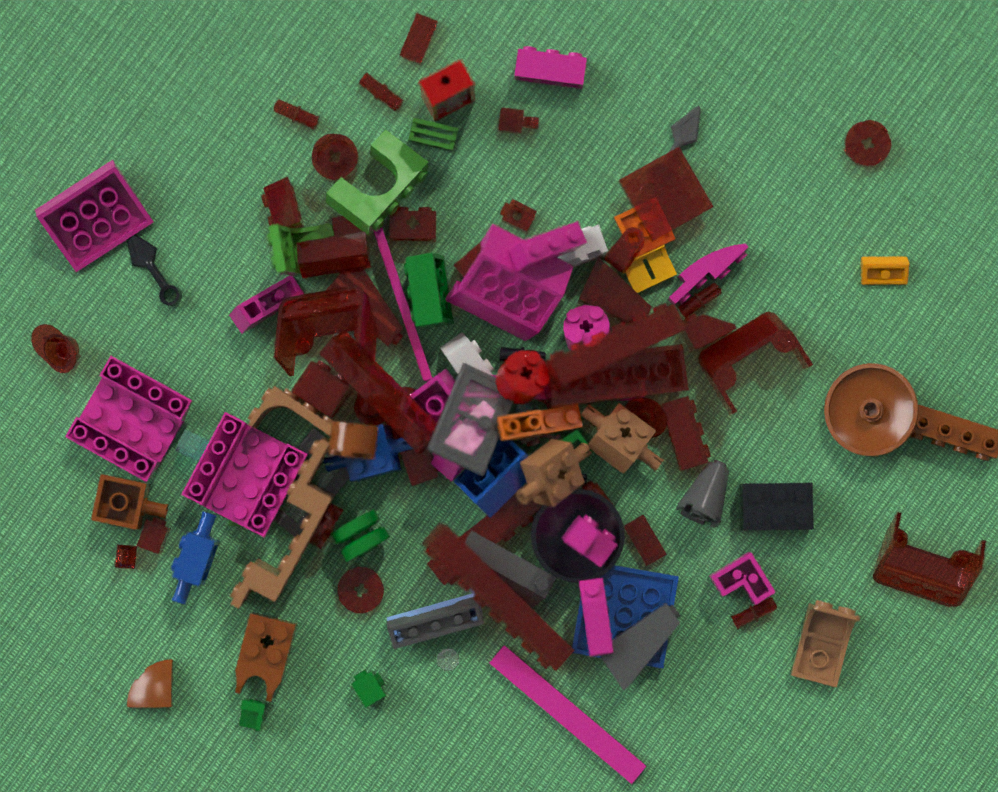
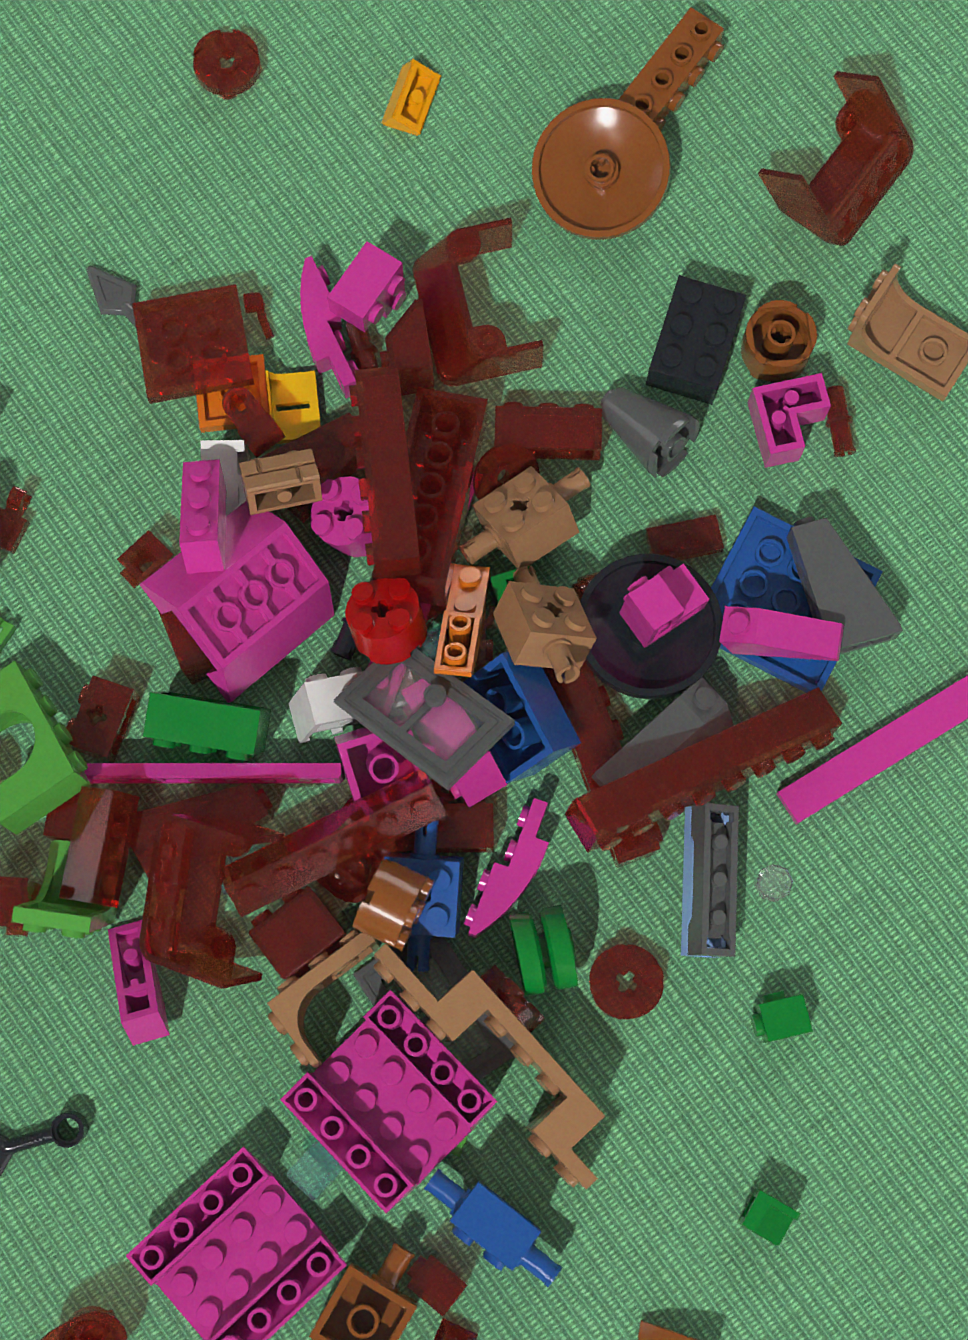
camera: 70 degrees left, 10 degrees down
dark orange brick [235,612,298,702] -> none
none -> medium nougat brick [239,449,322,515]
none -> clear red hand [243,292,274,340]
none -> dark pink brick [327,241,406,332]
none -> dark pink slope [464,798,549,939]
none -> dark orange brick [741,300,817,382]

